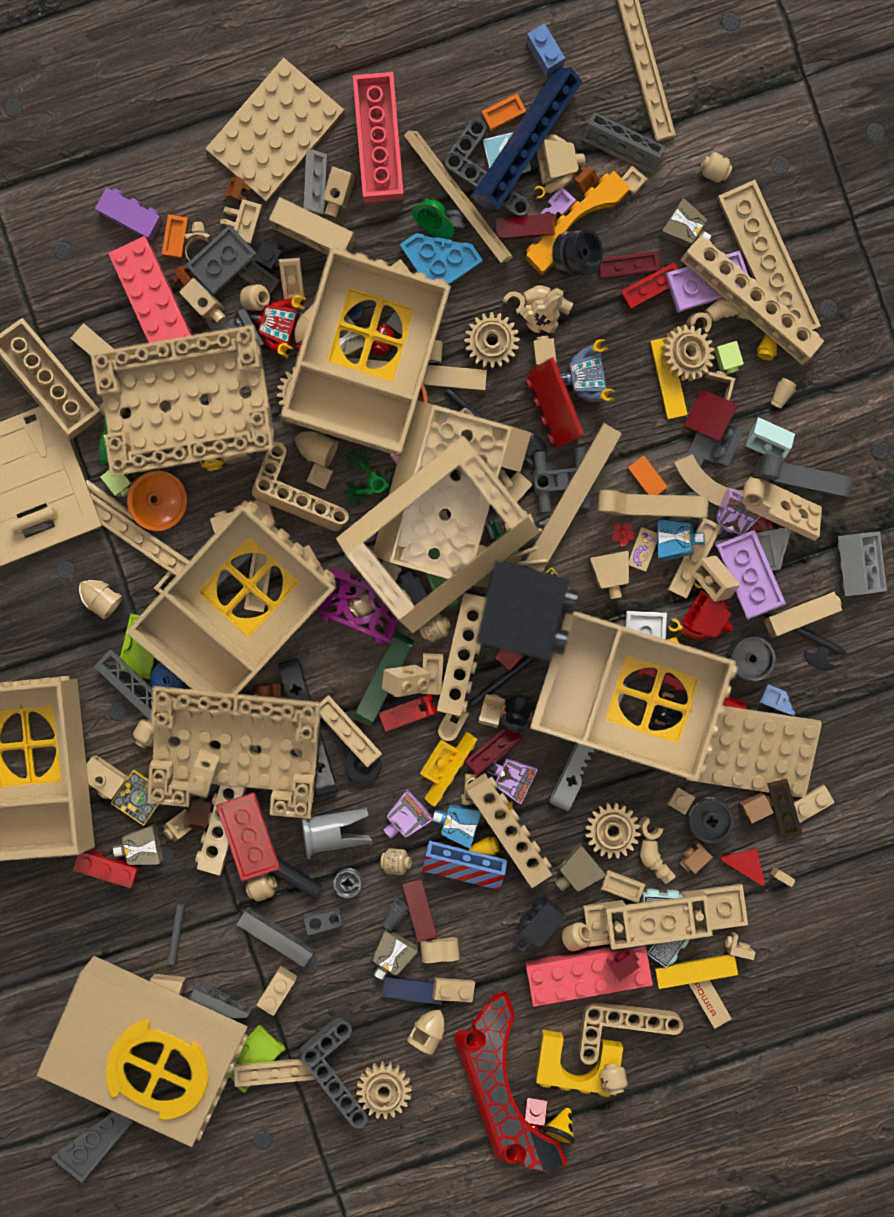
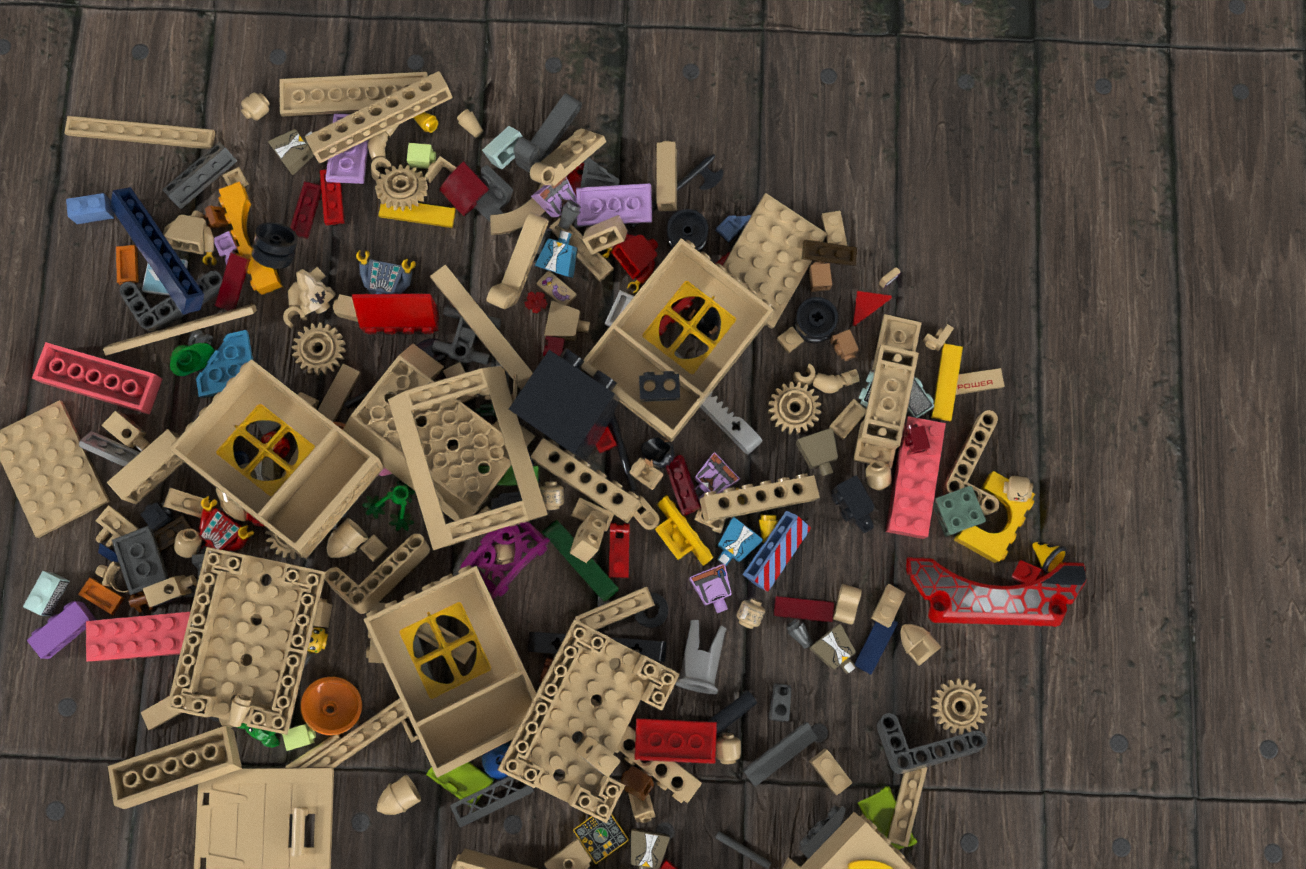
camera: 75 degrees left, 10 degrees down
tan head [133,718,154,748] -> none
dark orange tile [224,177,250,201] -> none
dark grey wheel [333,868,362,898] -> none
orange tile [627,455,667,495] -> none
light grey slope [838,532,887,596] -> none
none -> light aqua brick [23,571,70,616]
none -> dark blue sticker [98,543,118,562]
none -> tan cone [229,694,253,727]
none -> dark red brick [543,336,566,356]
none -> dark grey cone [558,200,581,230]
none -> black brick [639,371,680,402]
none -> sand green bracket [933,486,986,537]

